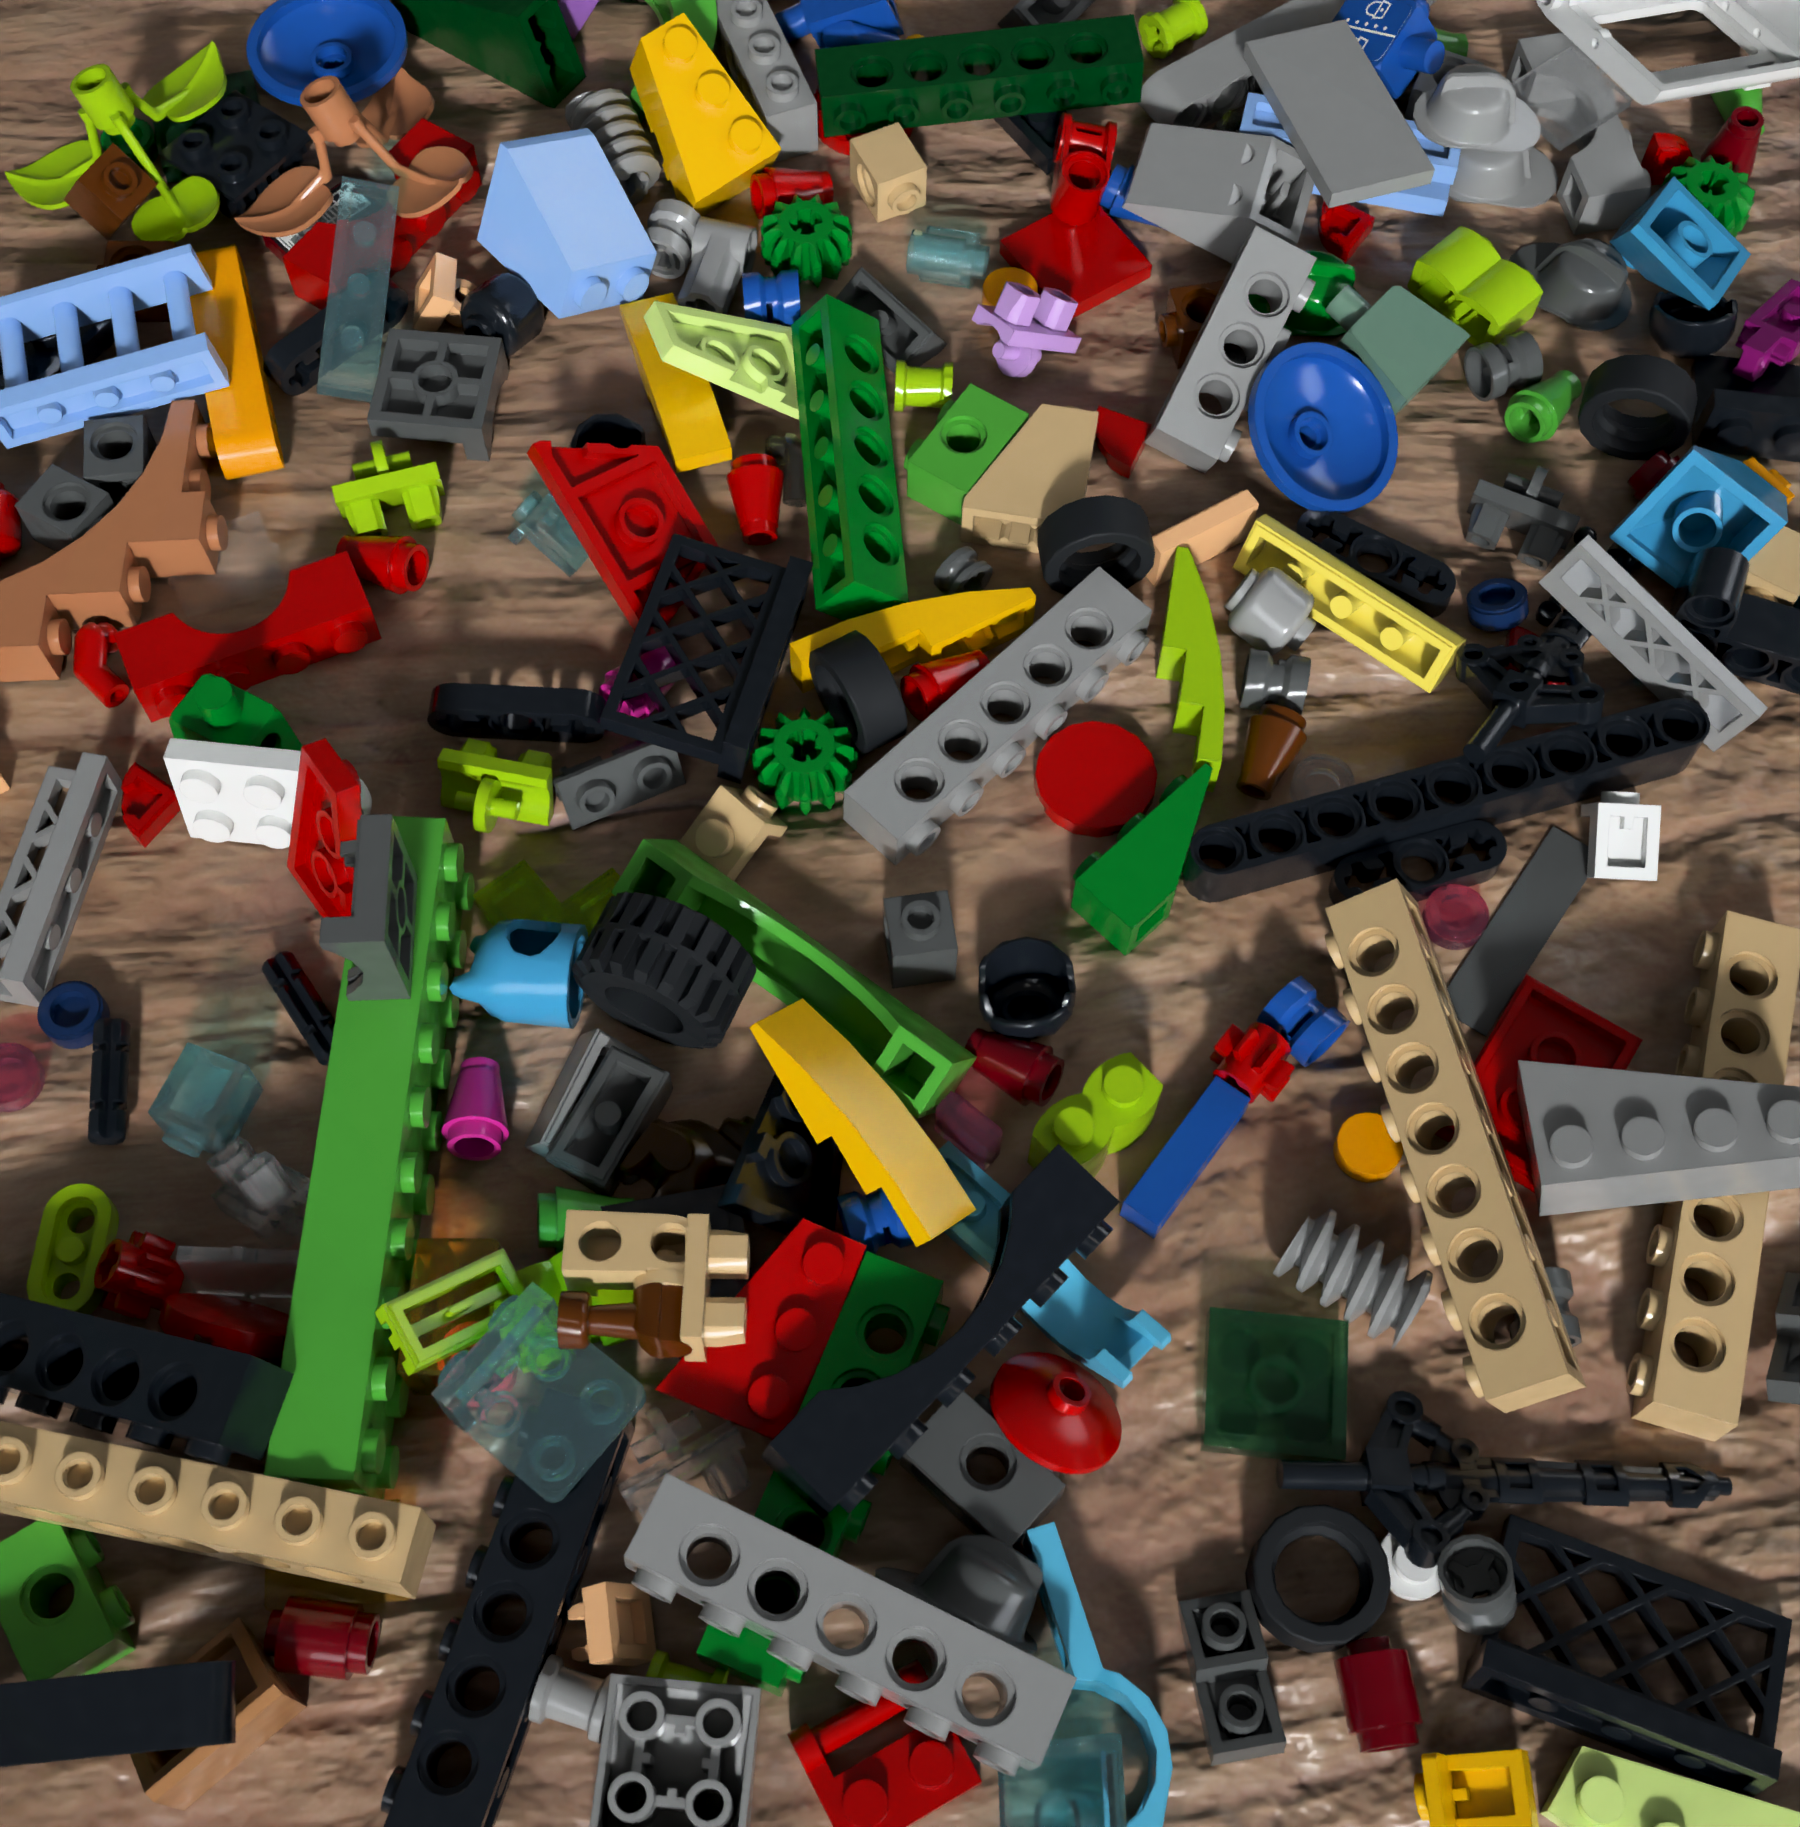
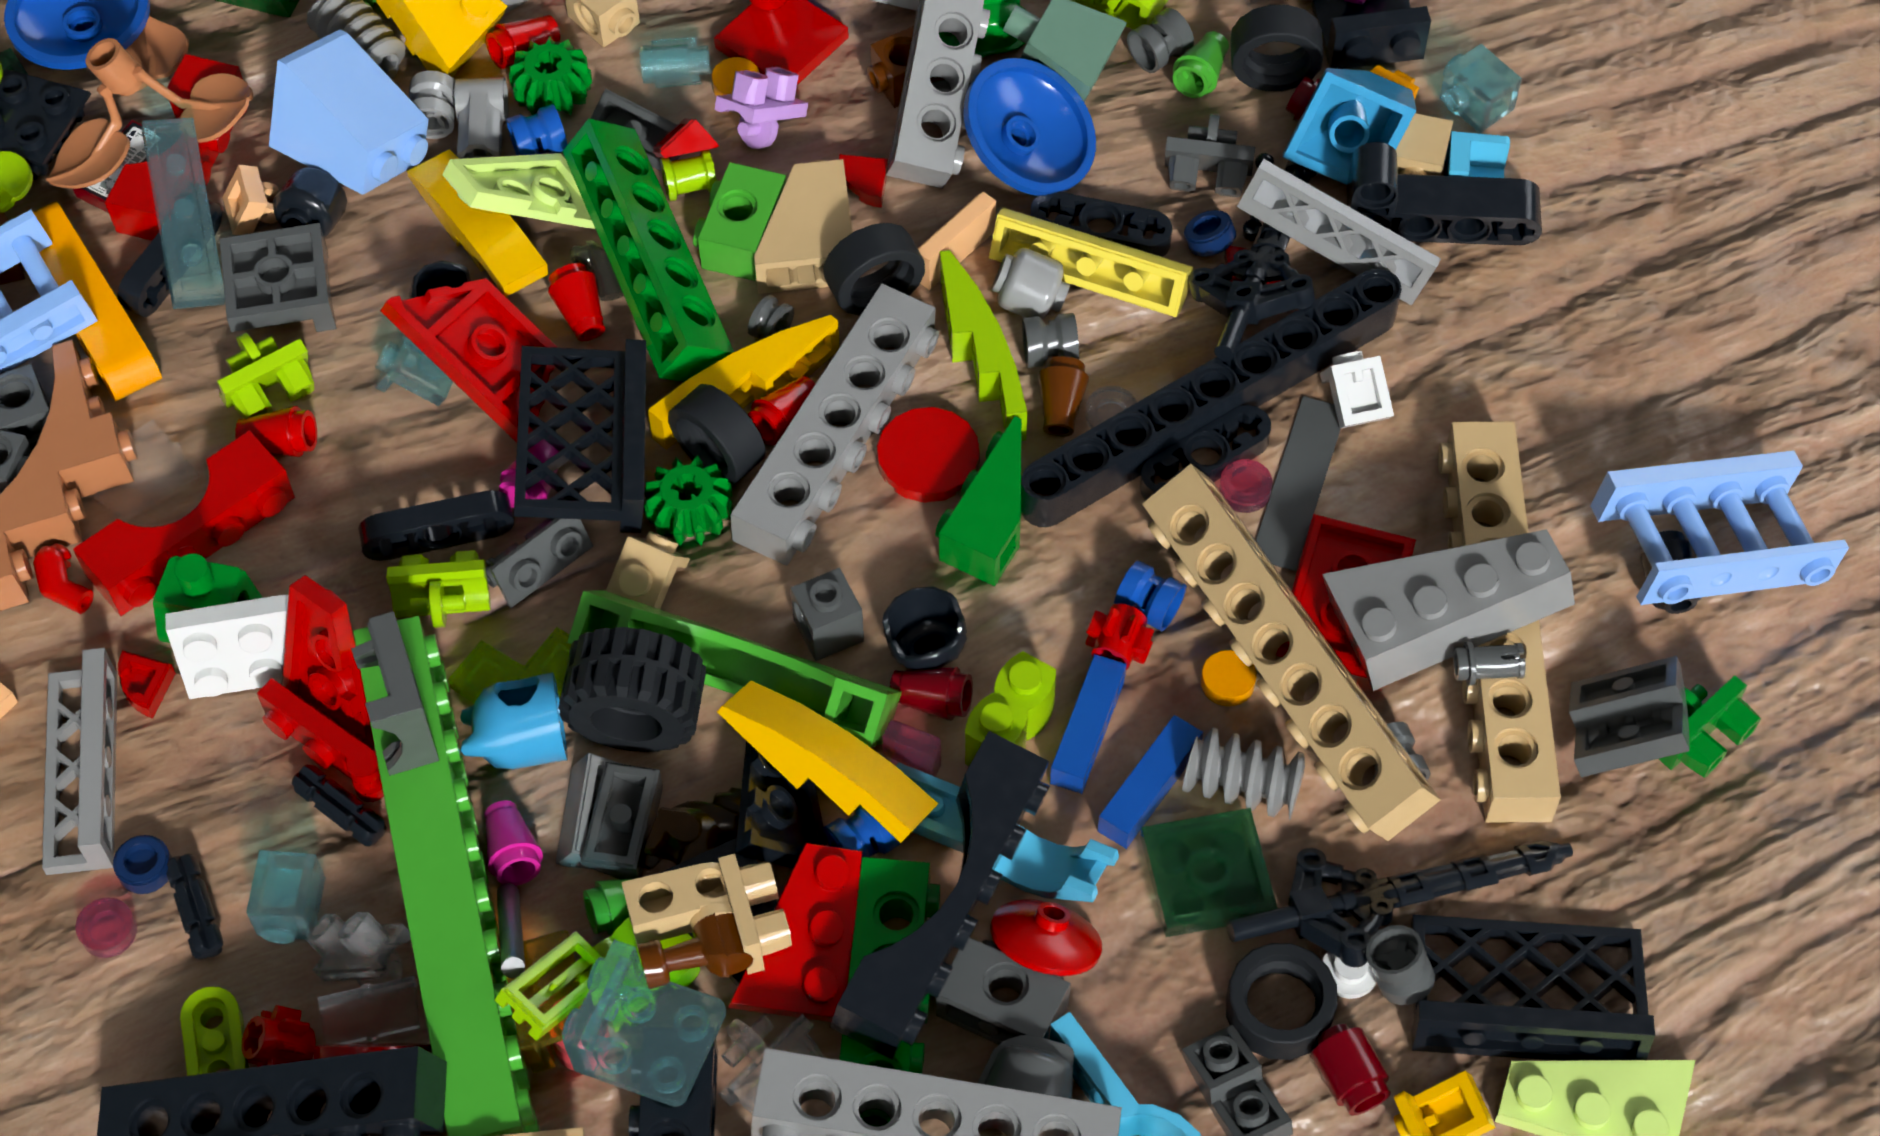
camera: 15 degrees left, 5 degrees down
none -> red plate [257,678,384,802]
none -> flat silver bar [496,883,525,978]
none -> red slope [652,118,719,158]
none -> blue piece [1097,715,1203,849]
none -> dark grey pin [1453,642,1526,686]

